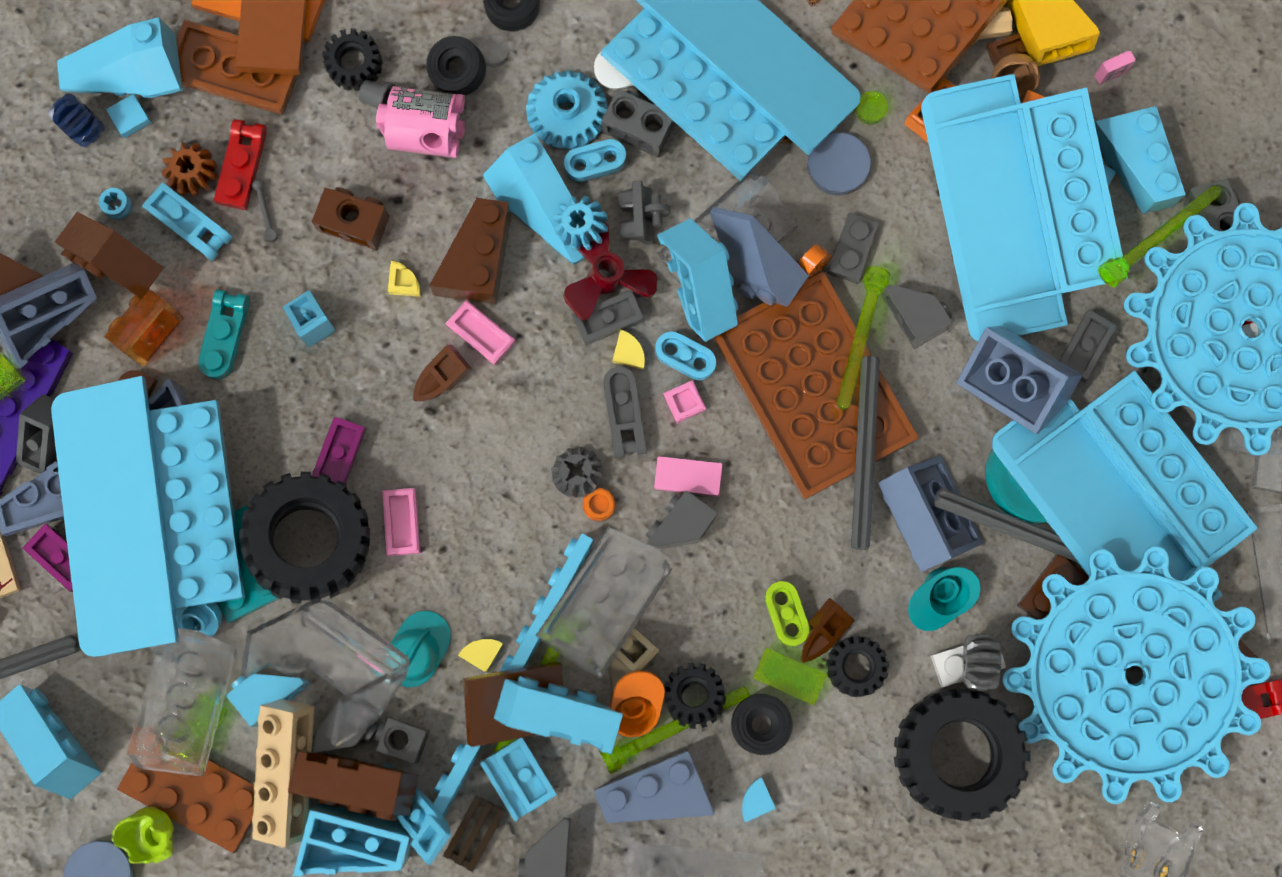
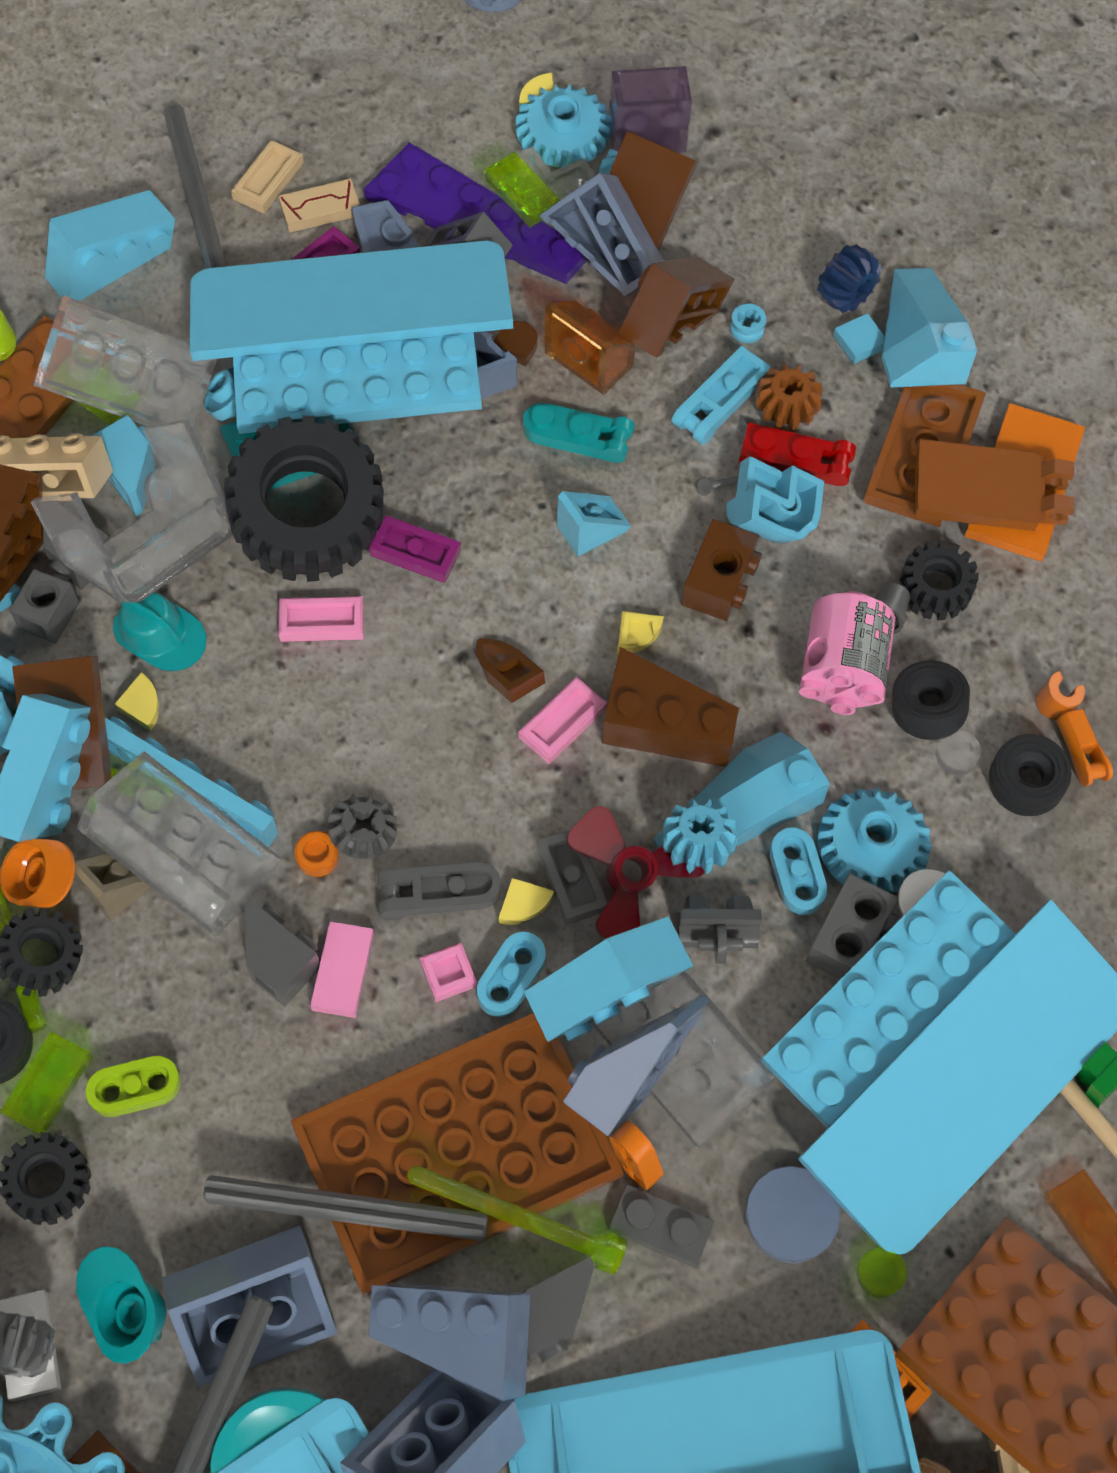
camera: 90 degrees right, 15 degrees down
reddish brown plate [801,598,855,663] -> none
none -> sand blue wedge [369,1283,530,1401]
none -> medium azure brick [726,456,824,544]

